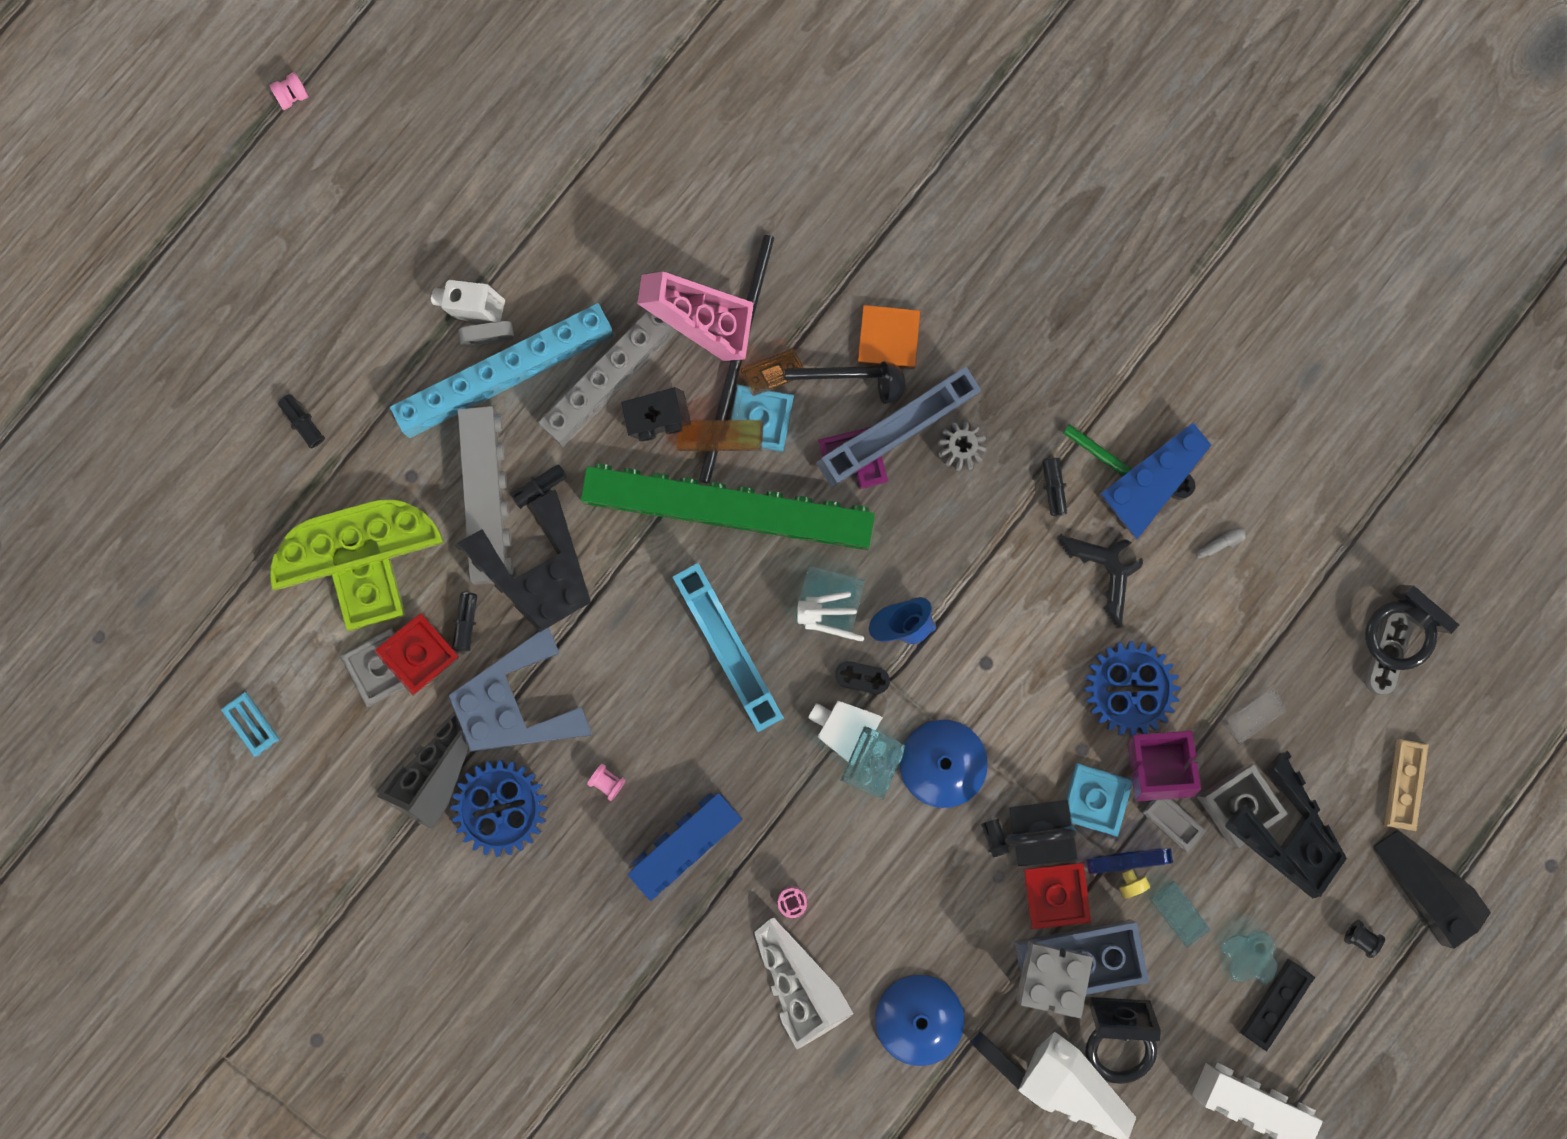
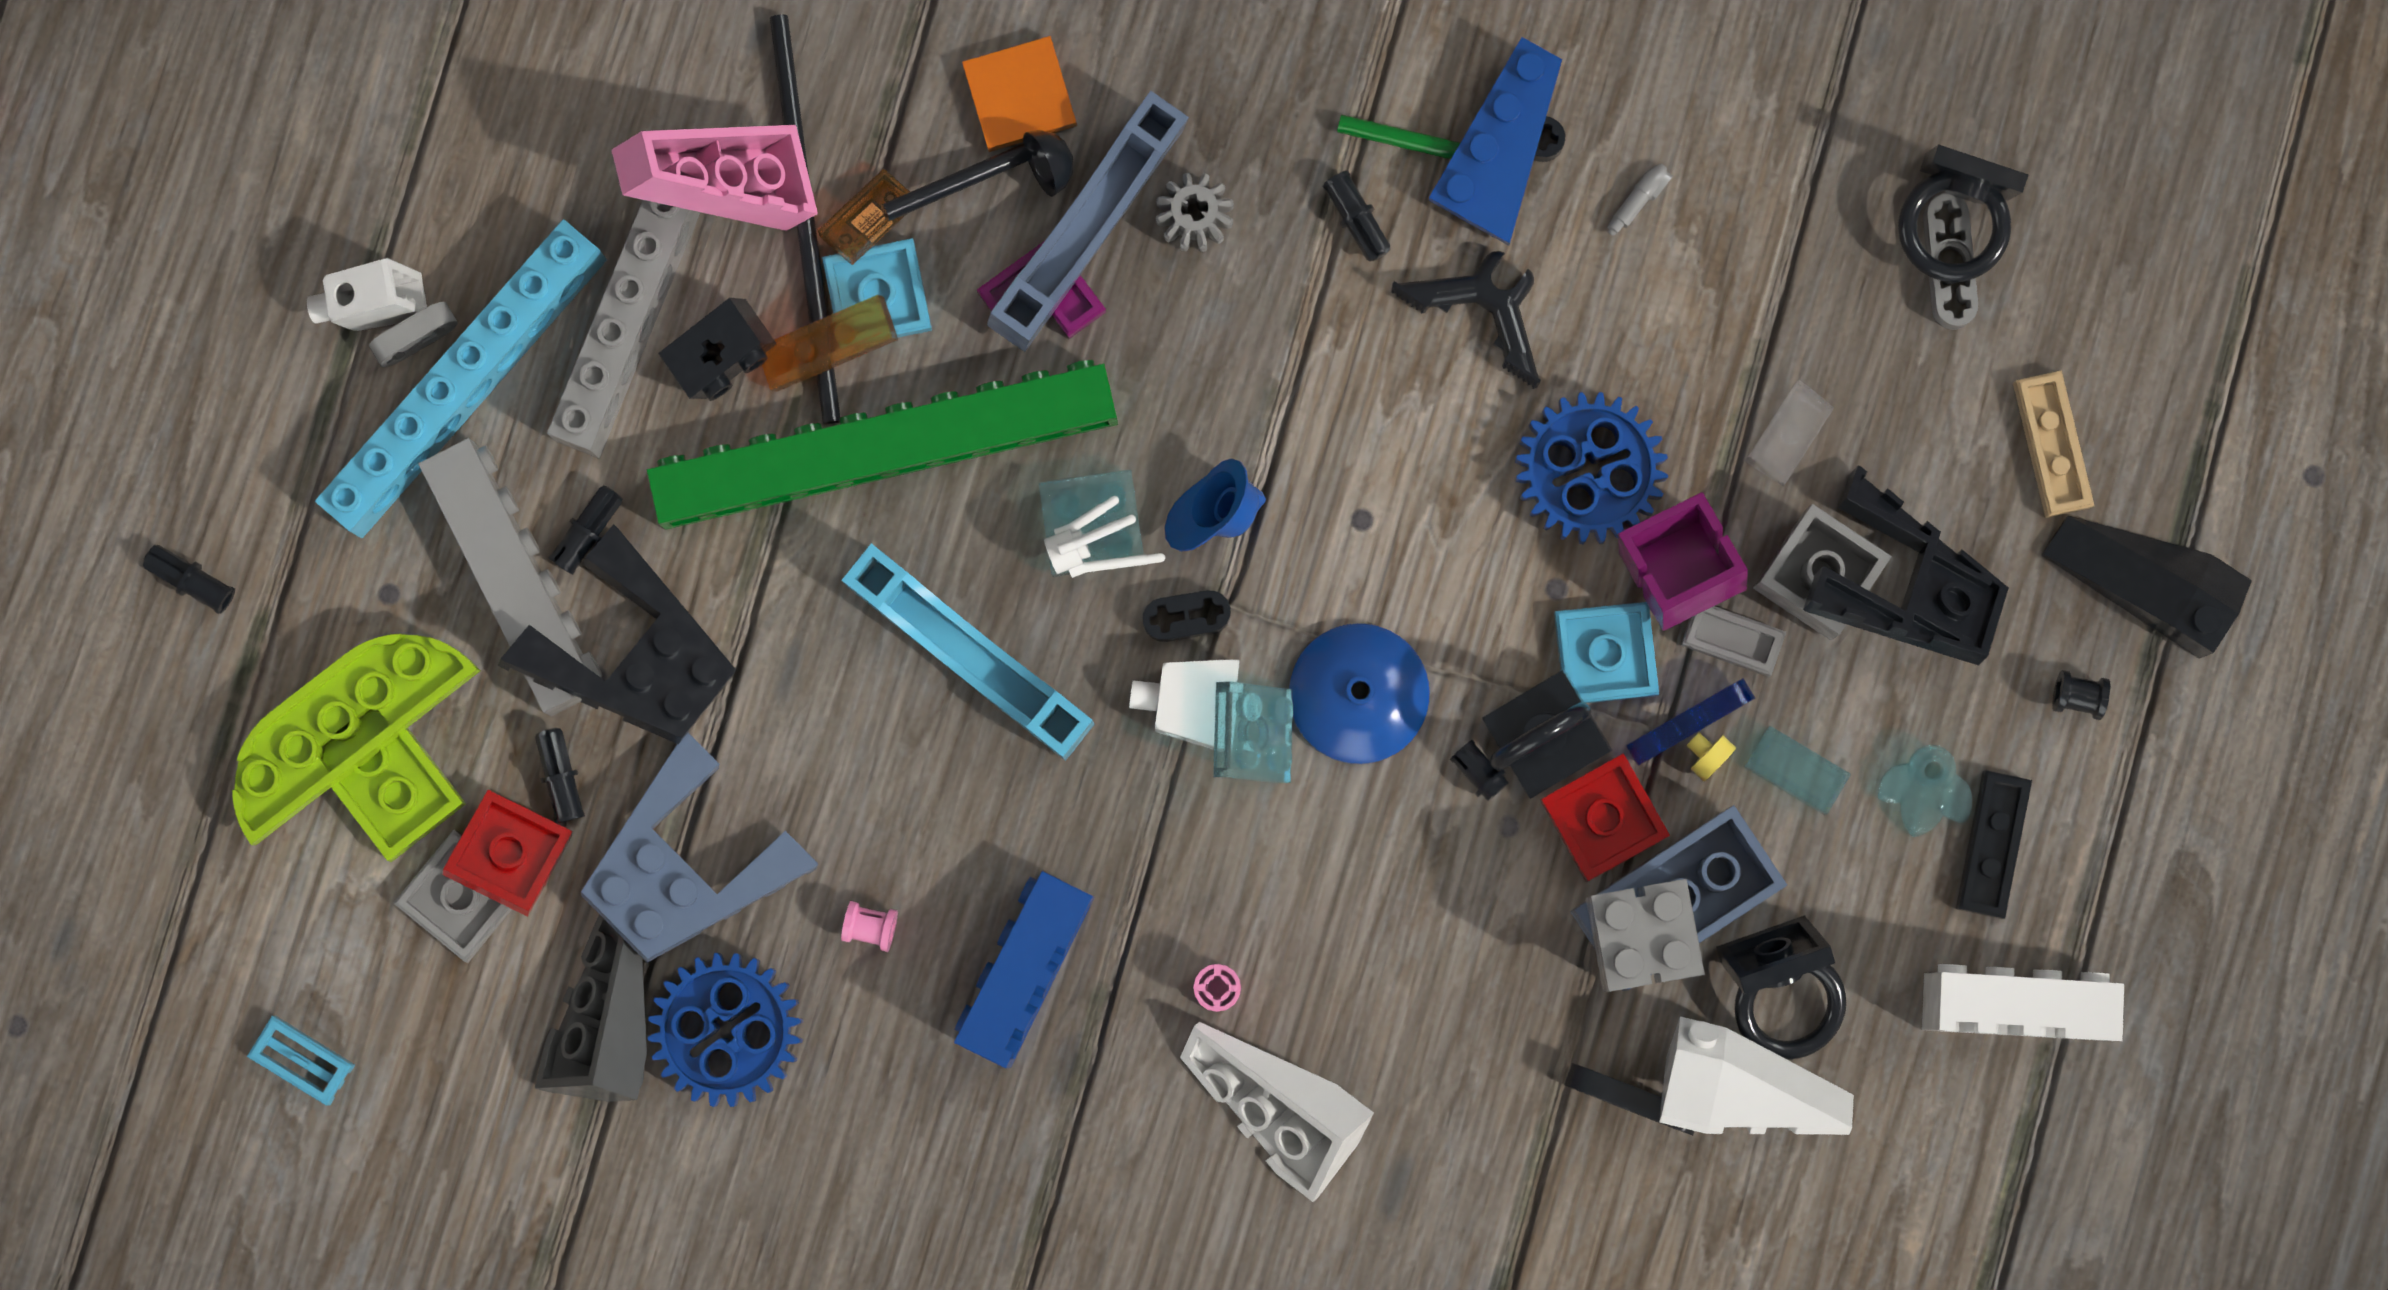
camera: 15 degrees left, 0 degrees up
blue dish [875,975,964,1066] -> none

